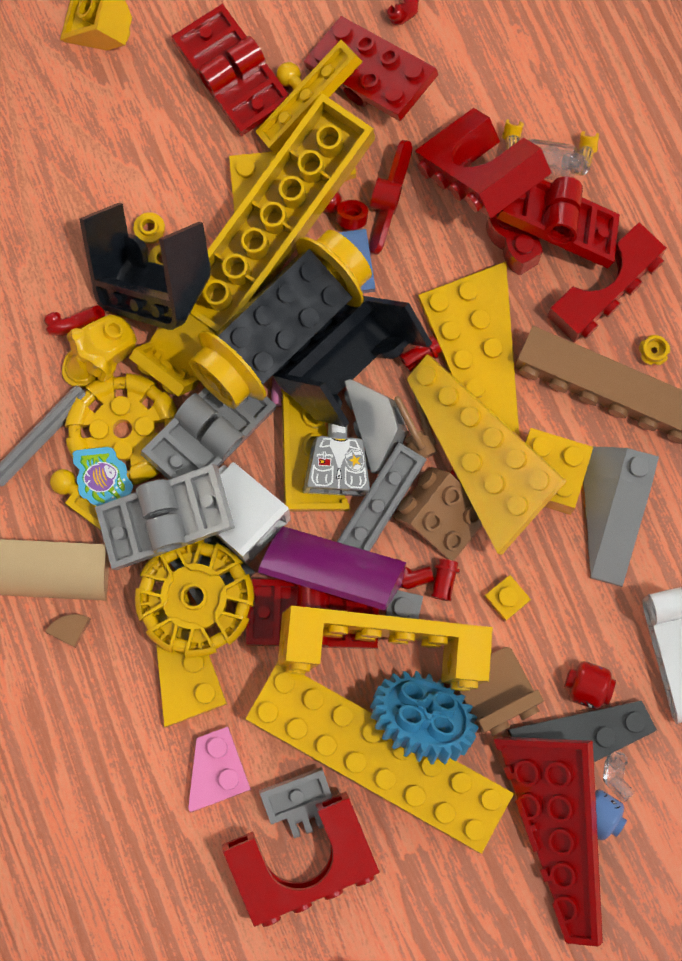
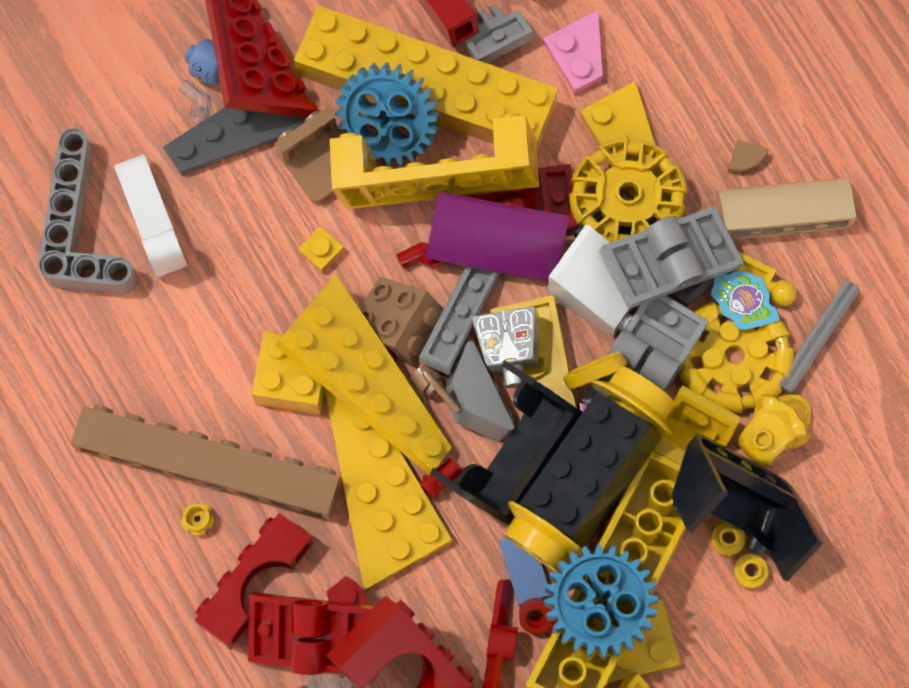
camera: 175 degrees right, 5 degrees down
red arm [44,305,105,336] -> none
light grey plate [385,590,423,619] -> none
red pin [431,559,460,602] -> none
red head [564,661,616,709] -> none
light grey wedge [583,446,659,587] -> none
none -> dark azure gear [544,544,659,659]
none -> yellow tile [563,351,627,390]

